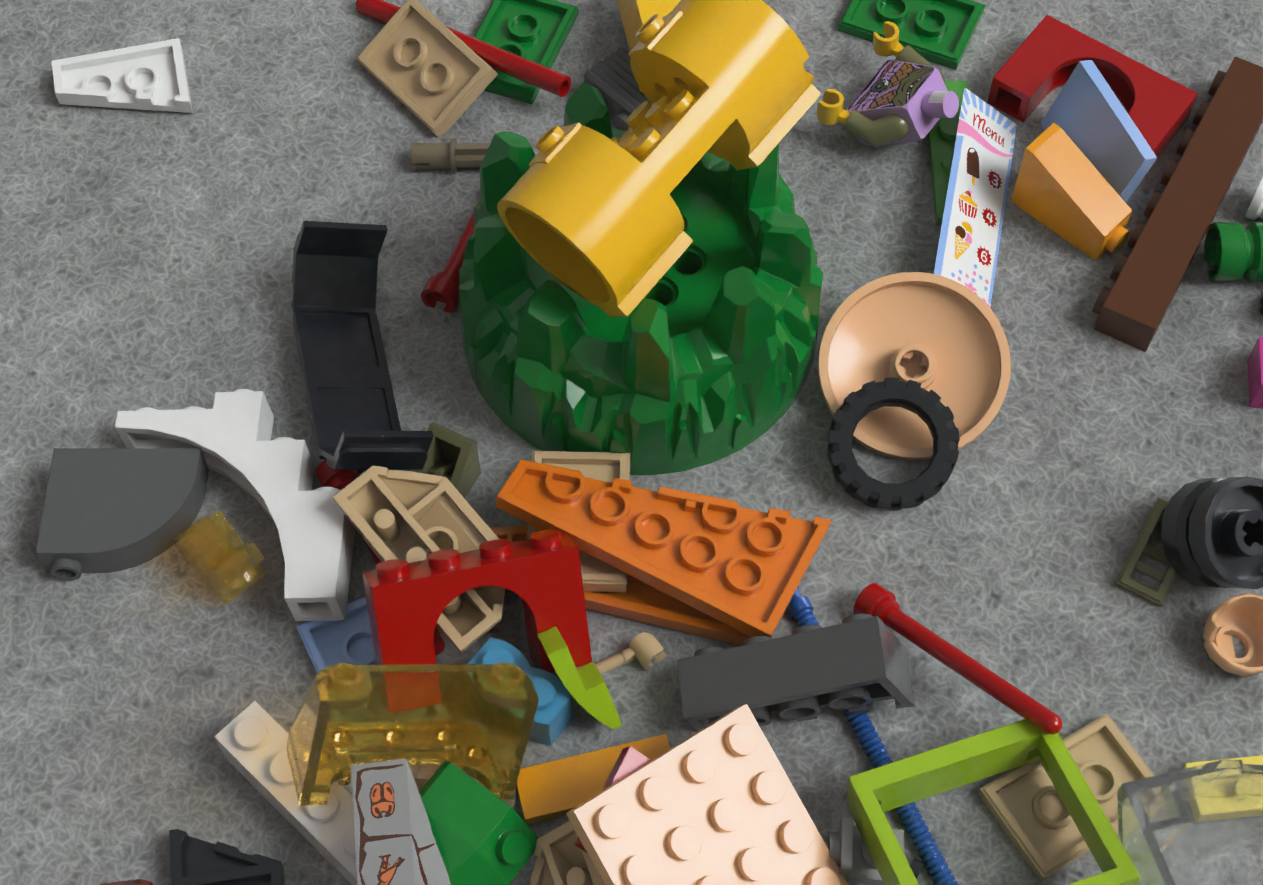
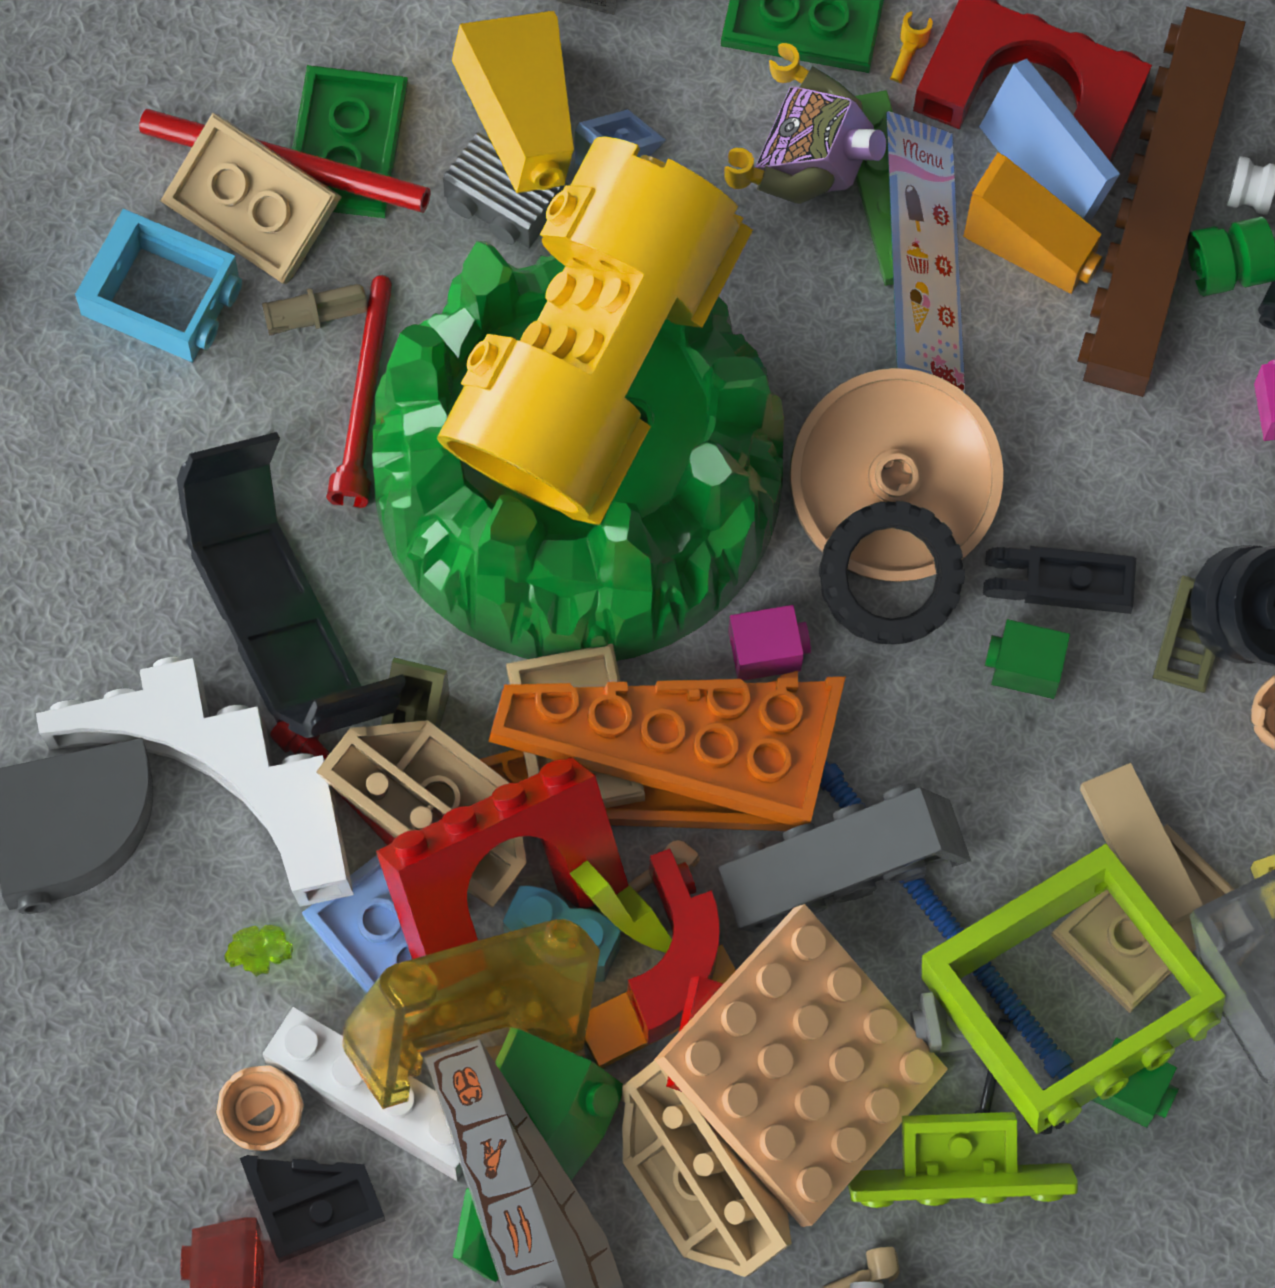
camera: 15 degrees left, 10 degrees up
clear yellow brick [171,510,267,605] -> none
red piece [853,583,1062,735] -> none
none -> medium azure window [75,209,242,363]
none -> light nougat hair [216,1066,304,1151]
none -> clear neon green plant [224,925,293,977]
none -> red arch [627,848,720,1045]
none -> dark pink brick [728,605,811,681]
none -> yellow hand [890,11,933,83]
none -> black hinge [983,546,1137,614]
none -> green brick [984,619,1070,699]
none -> tan tile [1080,763,1204,925]

